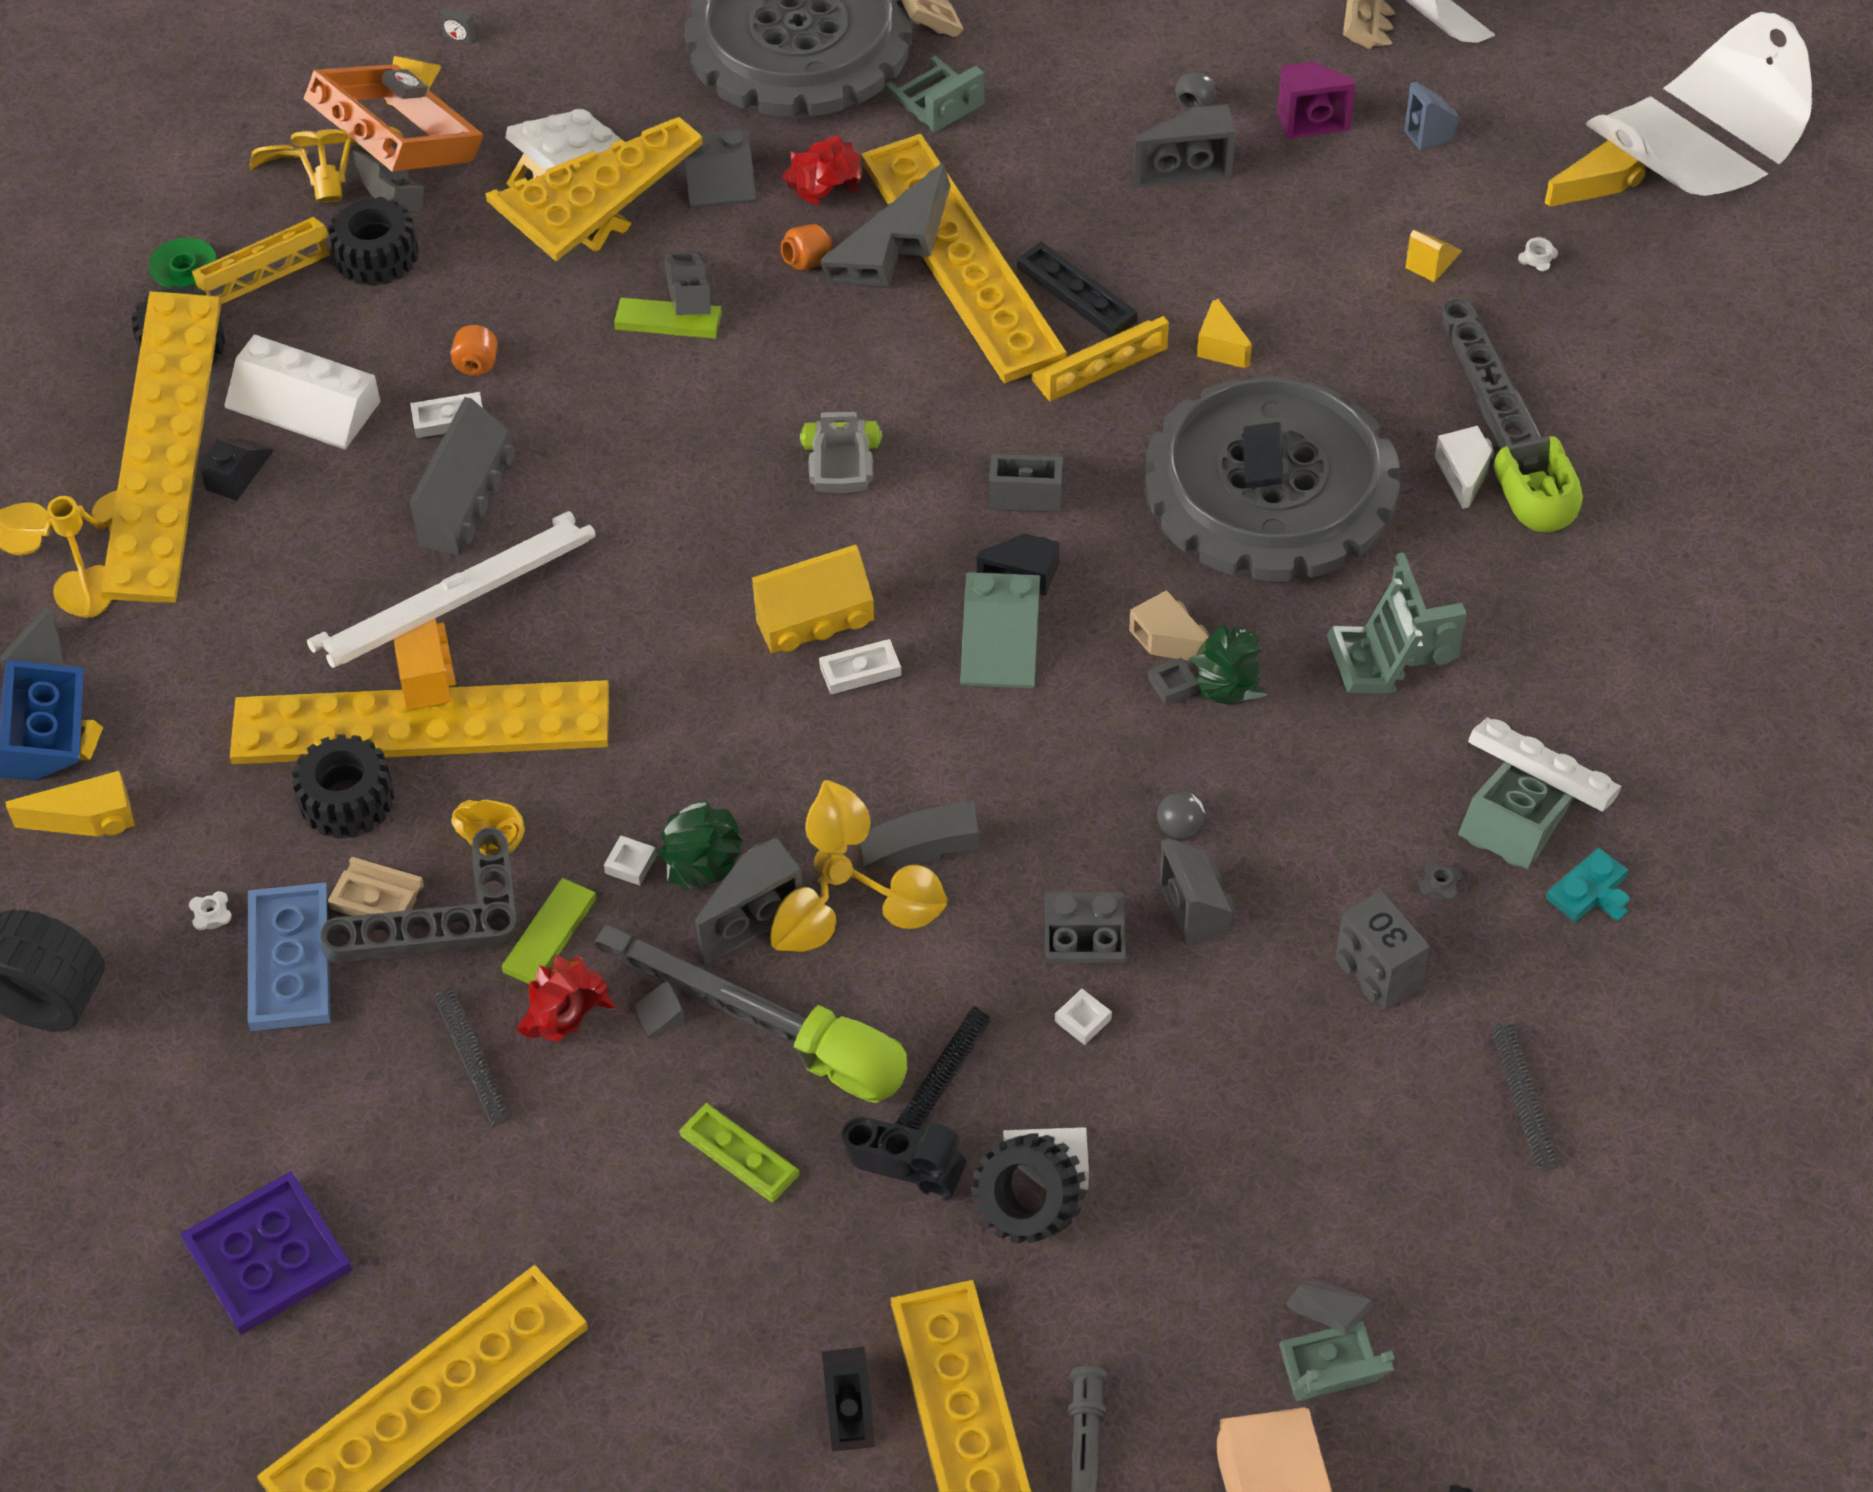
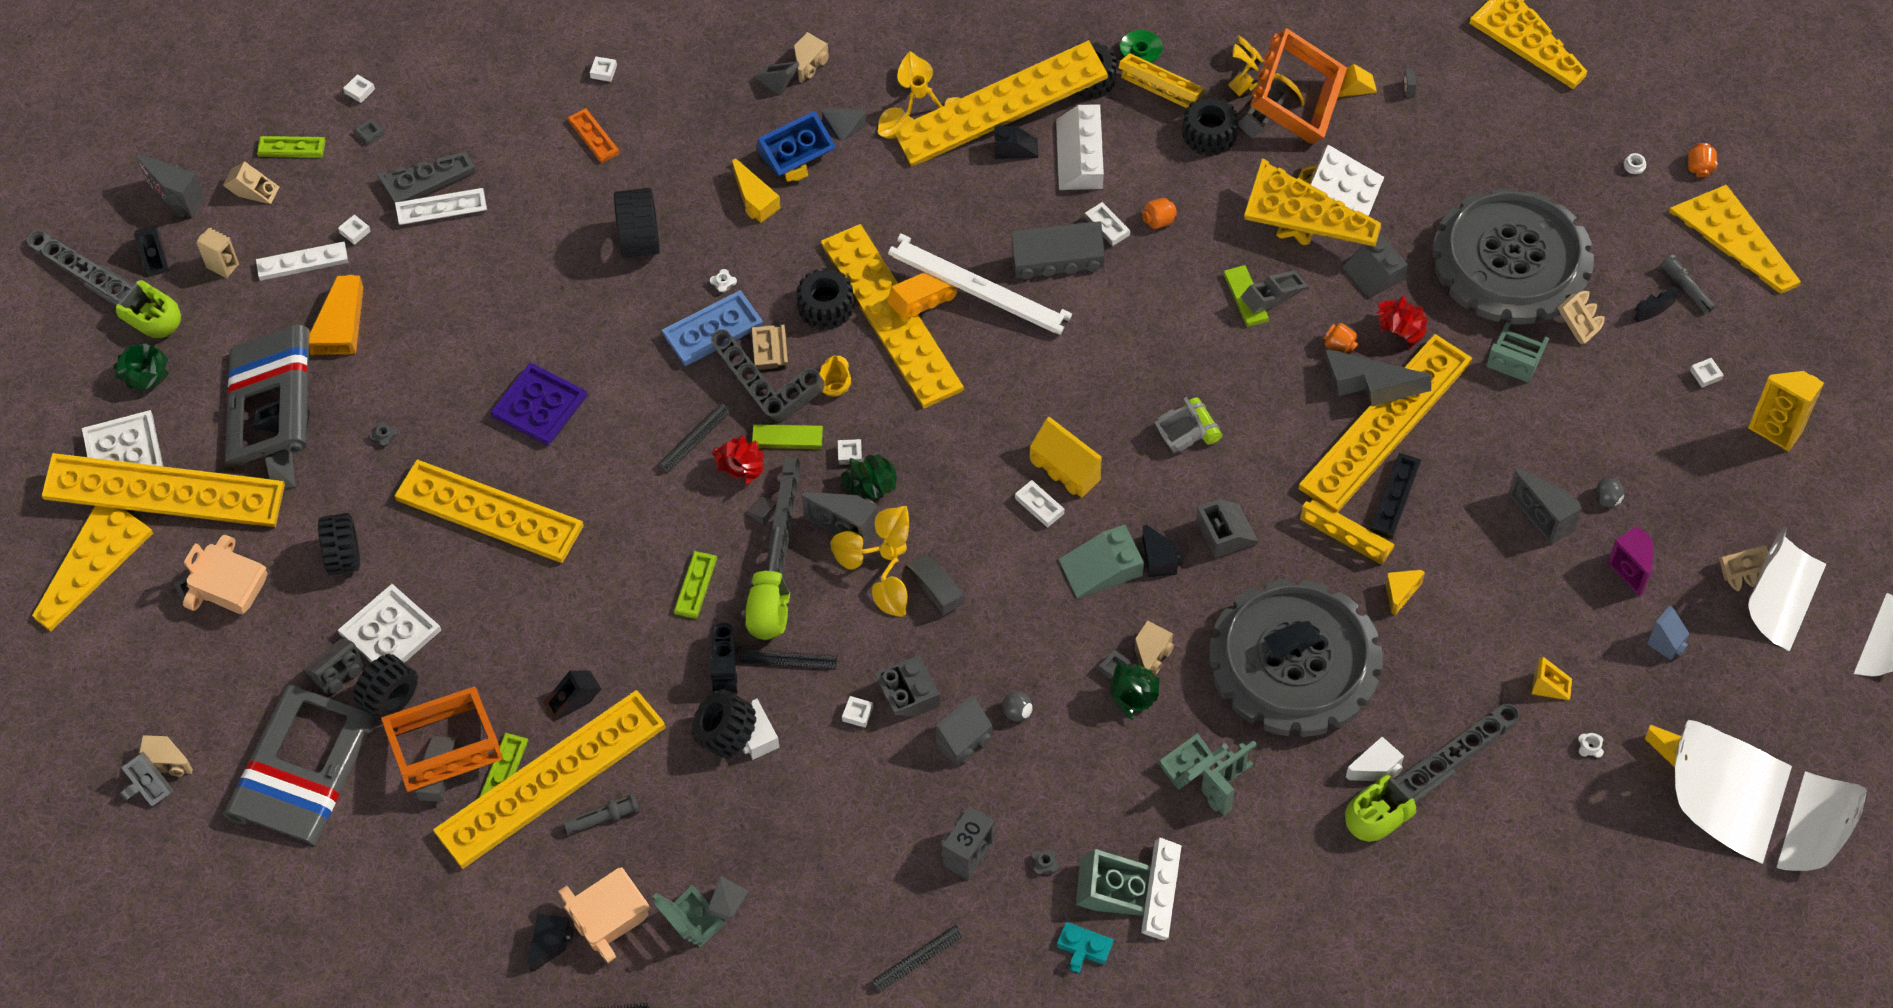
camera: 65 degrees right, 5 degrees up
dark grey tile [381,69,429,99] -> none

